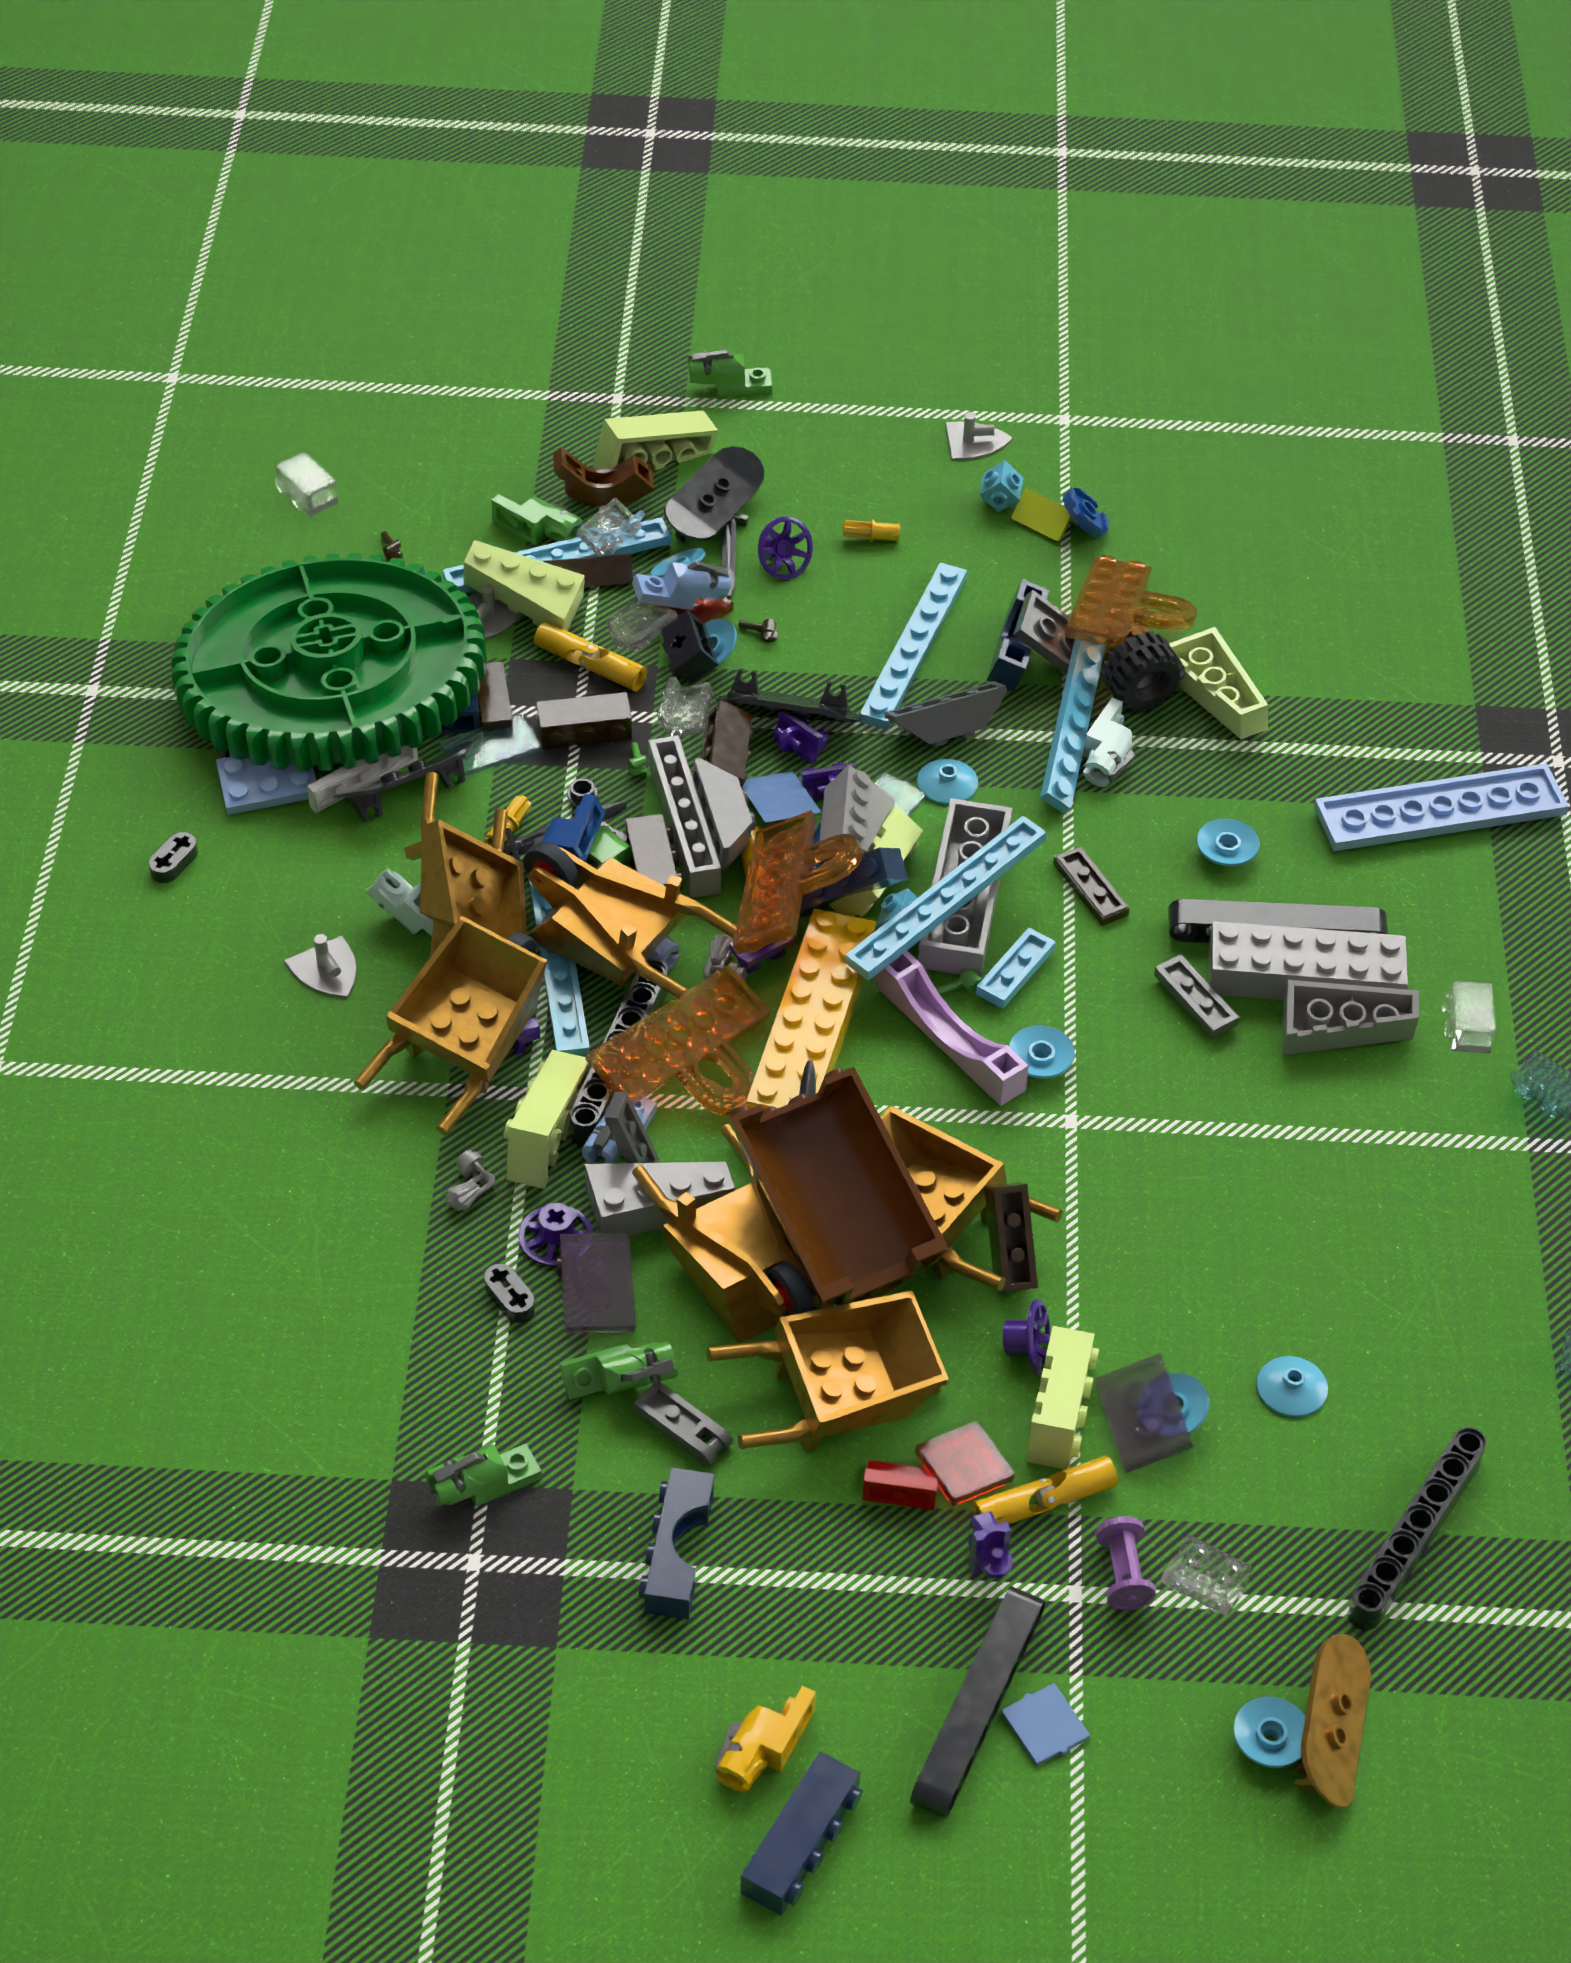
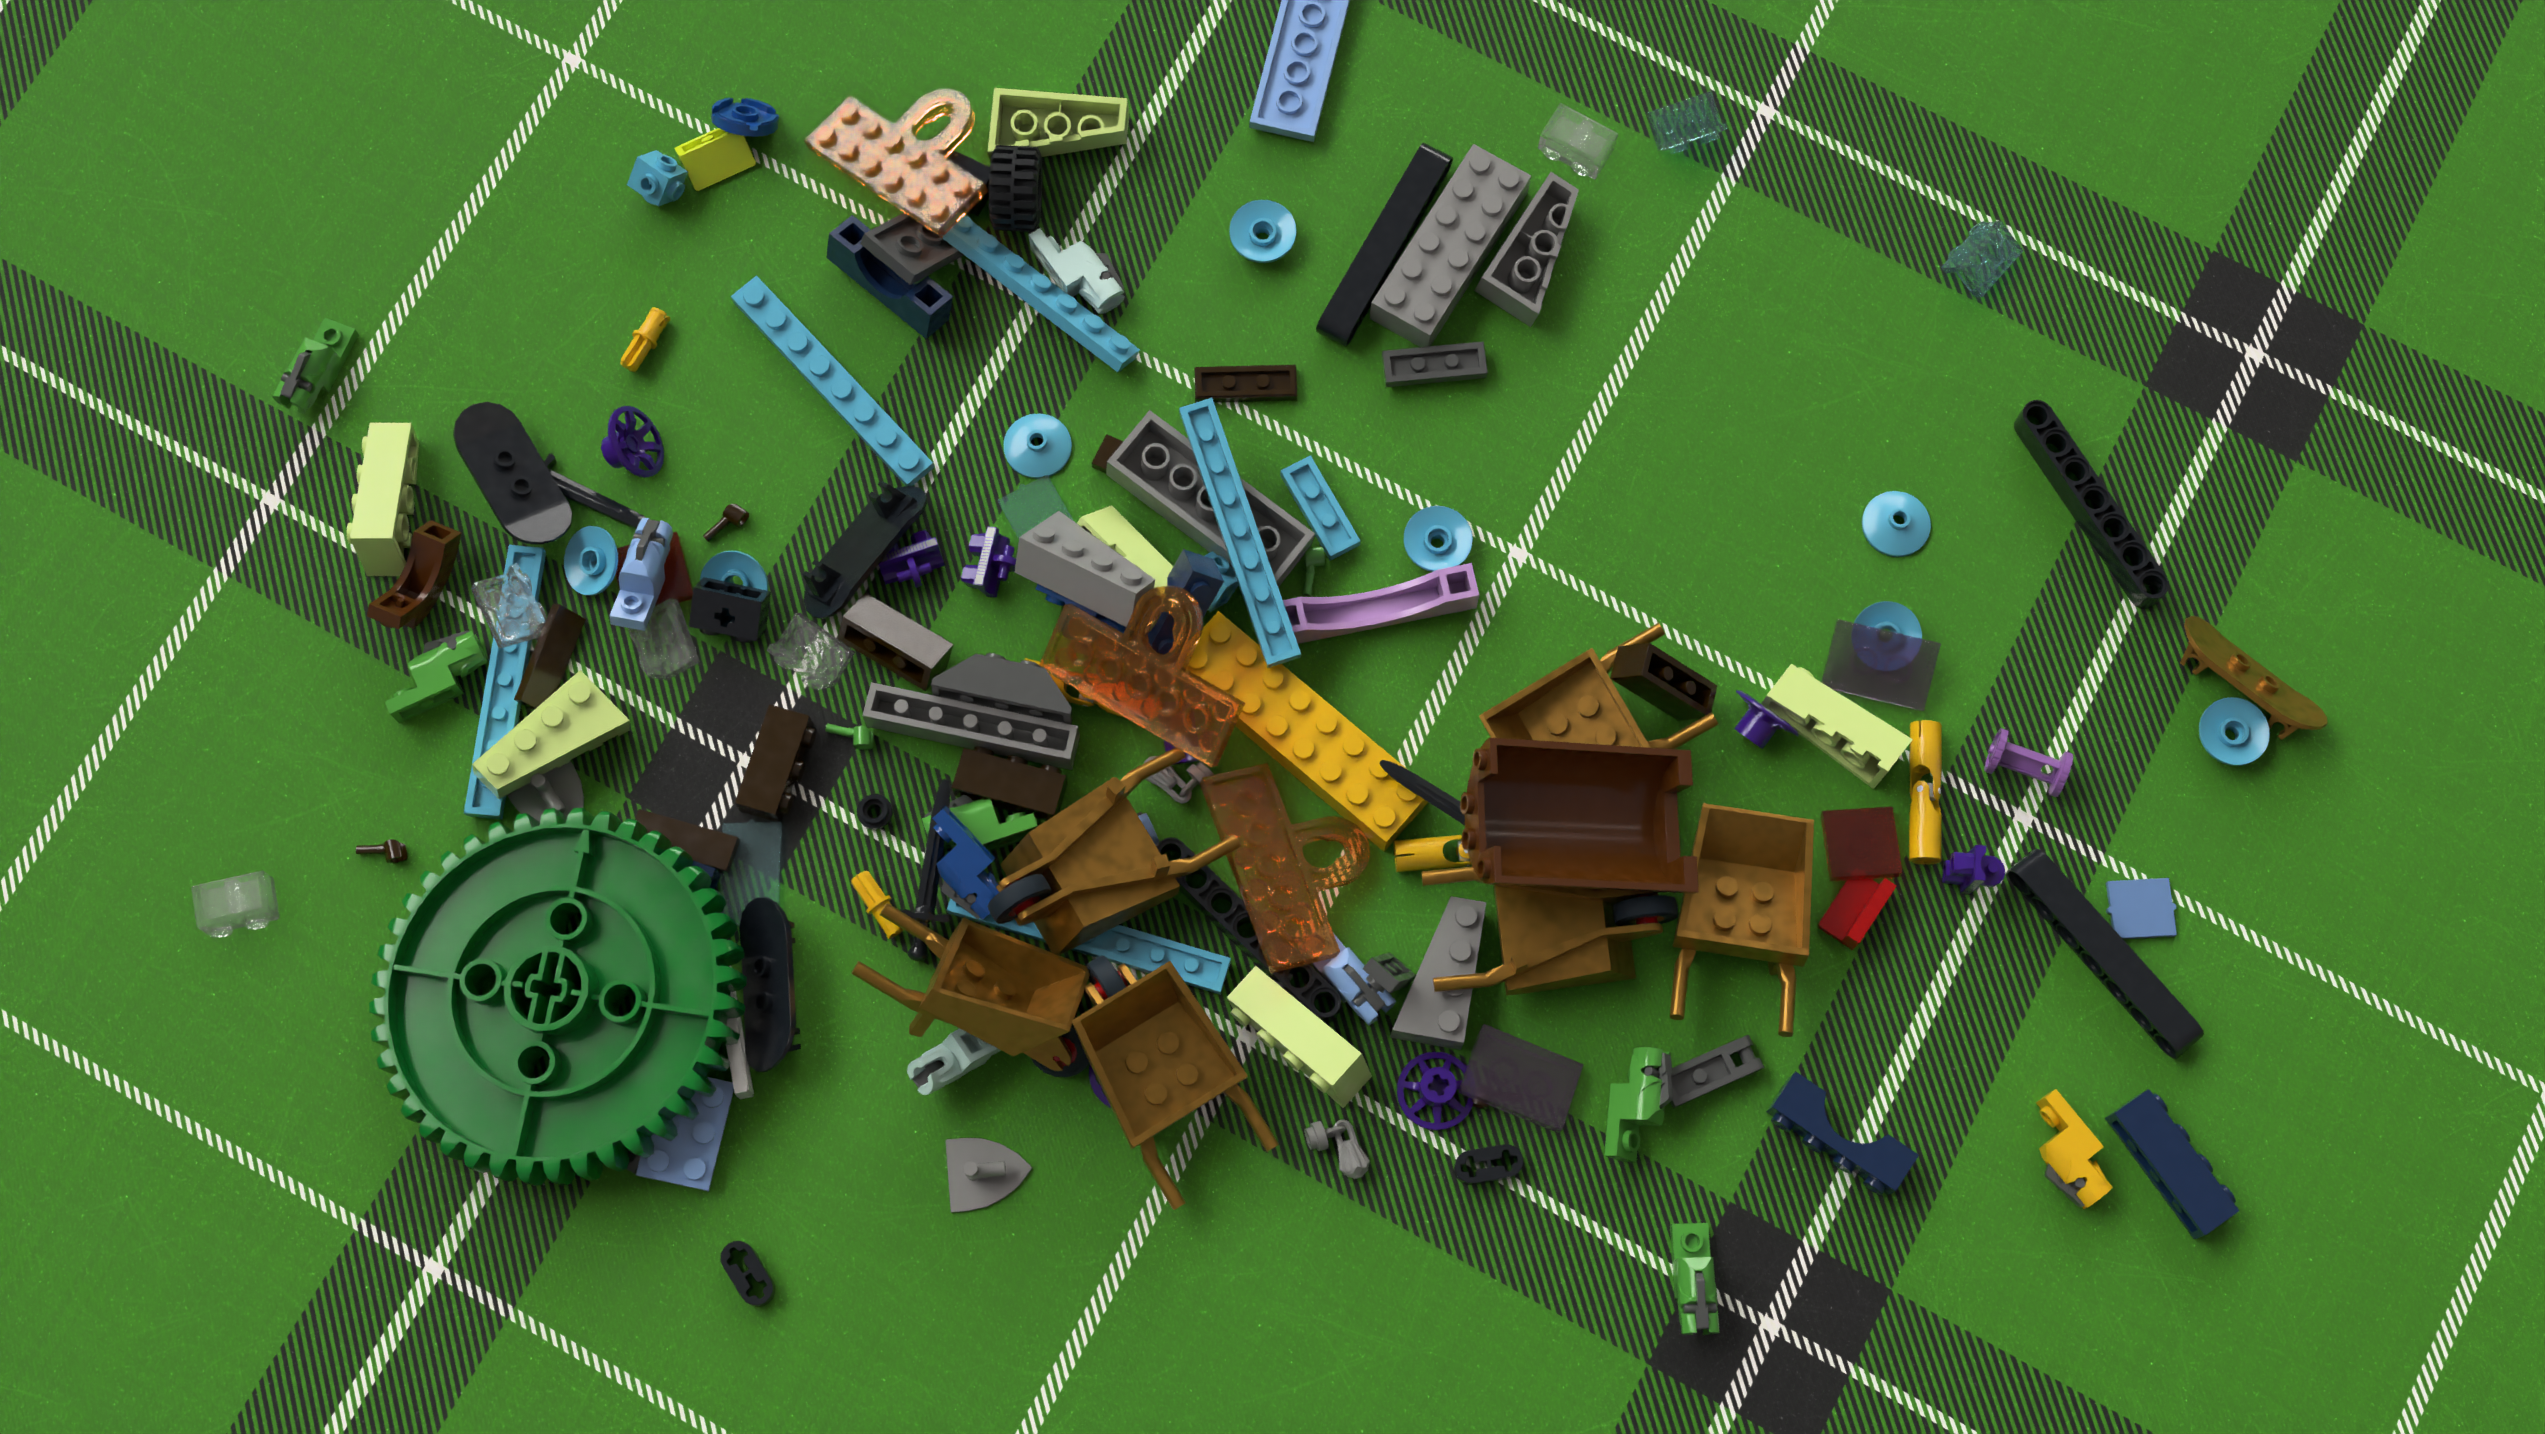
camera: 65 degrees left, 25 degrees up
yellow piece [534,622,647,692] -> none
medium blue sticker [742,771,821,822] -> none
dark grey wedge [884,681,1007,746] -> none
light grey shield [946,412,1013,460] -> none
clear bracket [1160,1534,1252,1616] -> none

